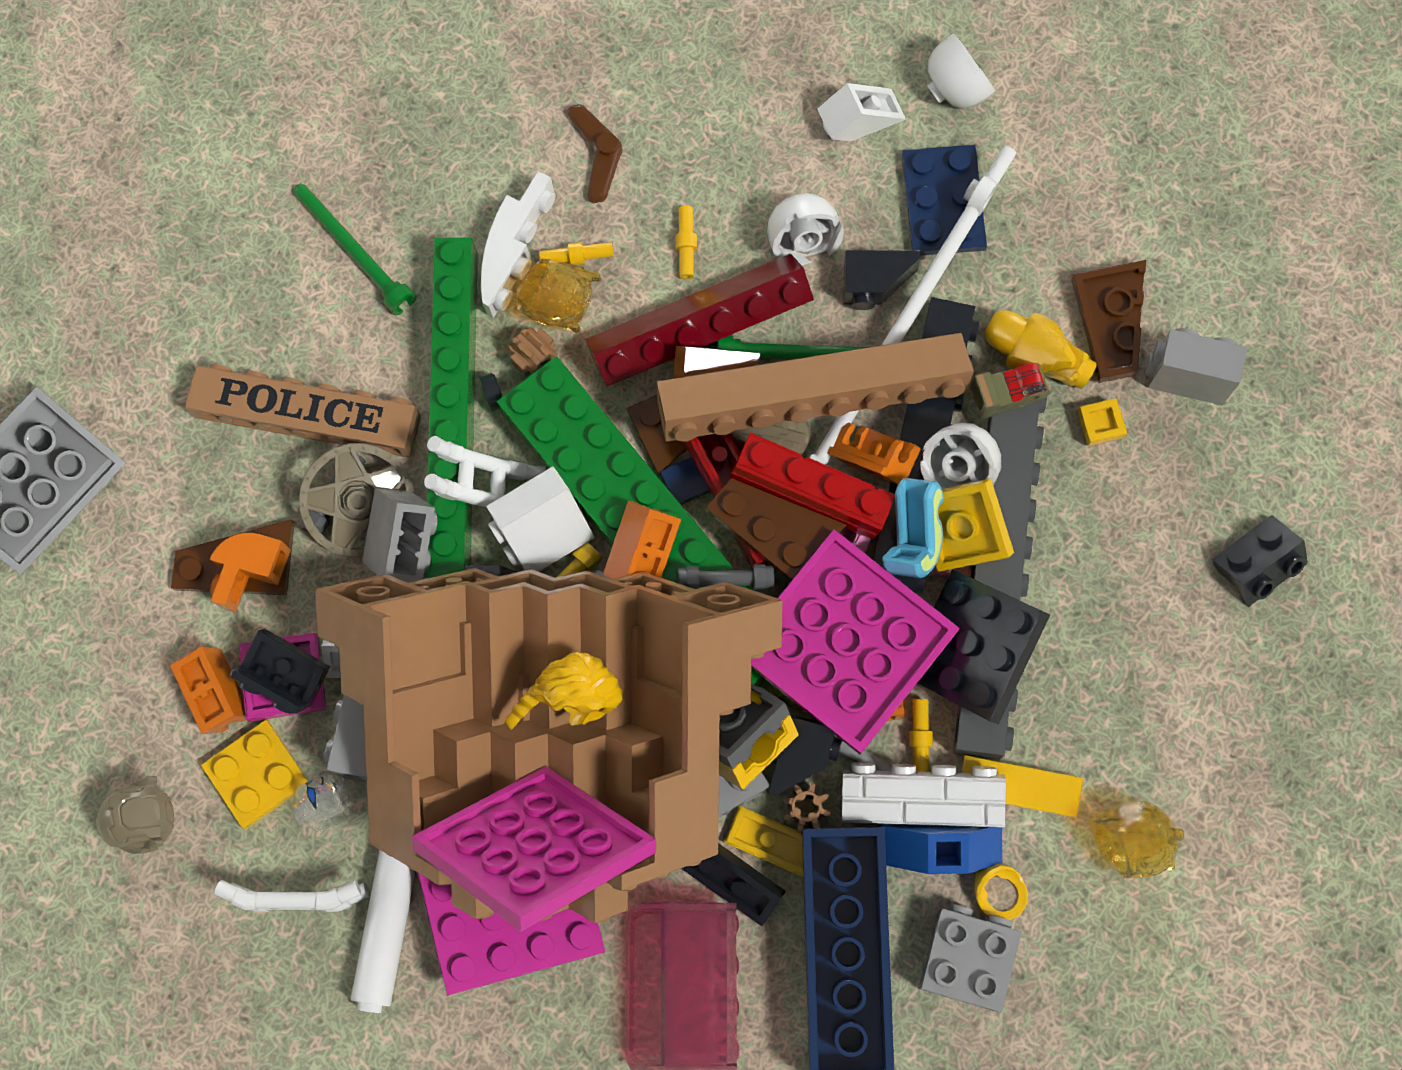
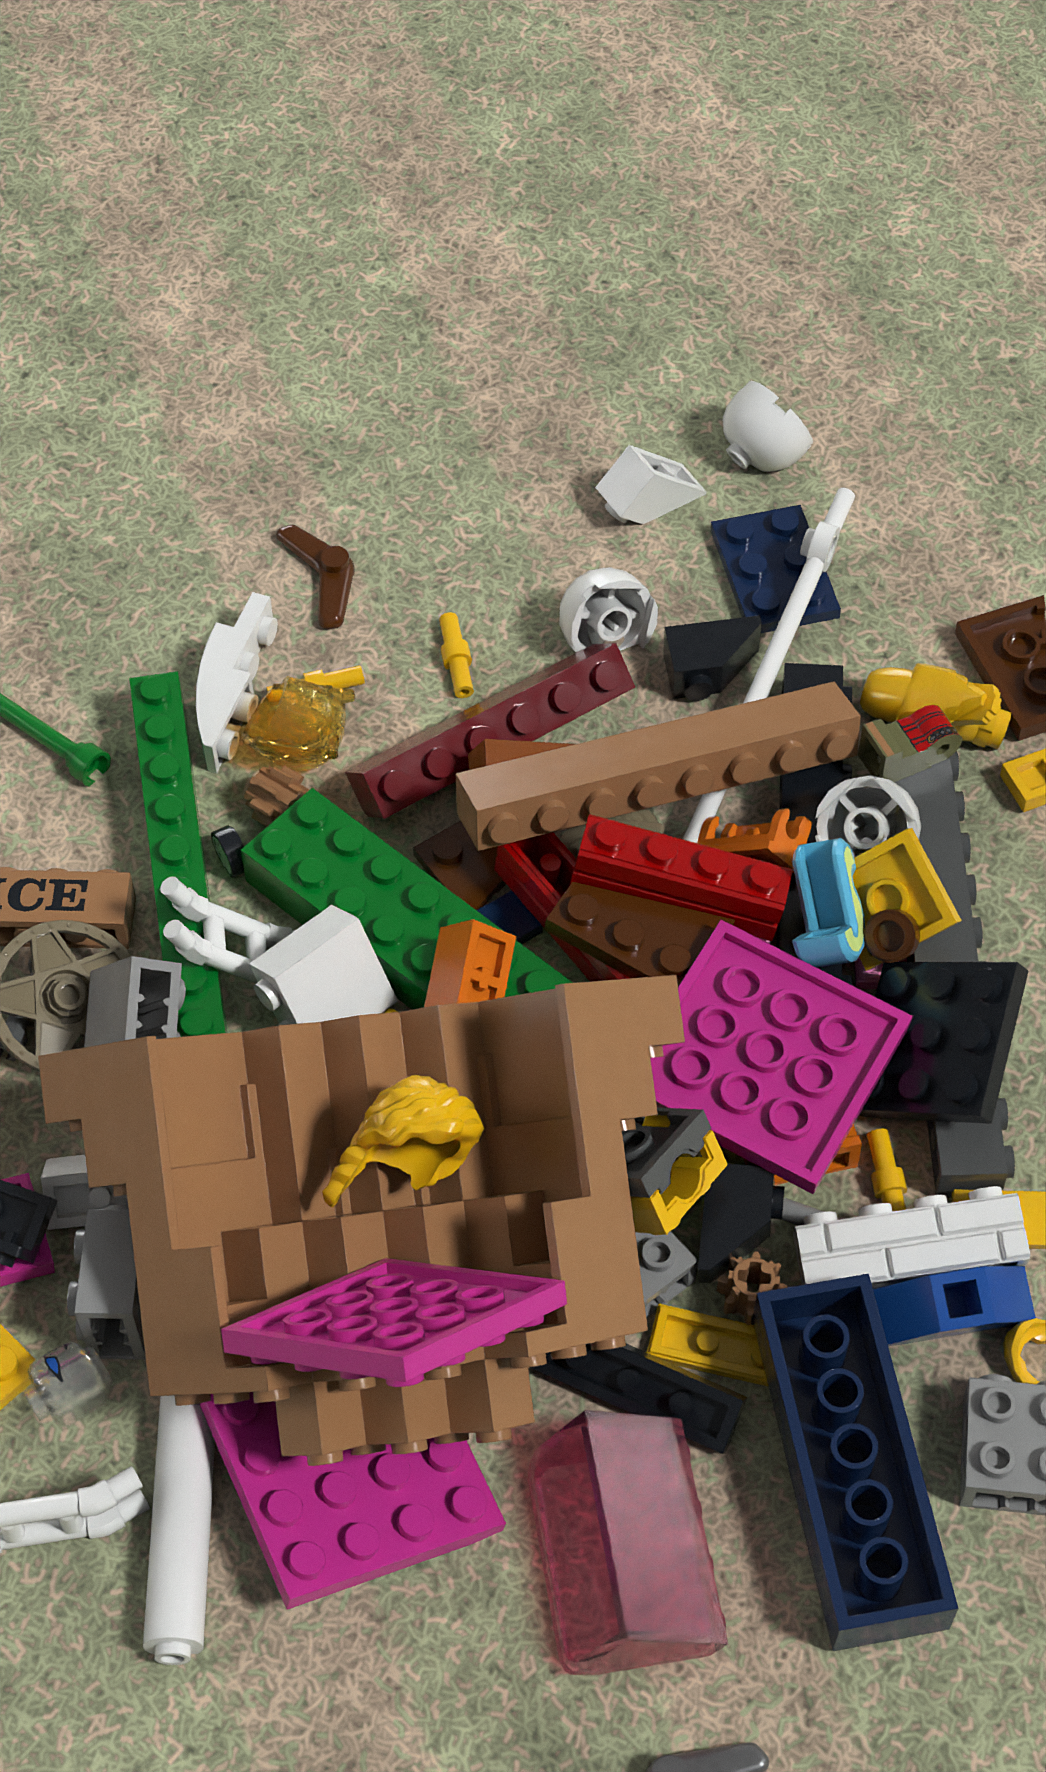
camera: 15 degrees left, 20 degrees down
none -> reddish brown tile [864,909,920,963]

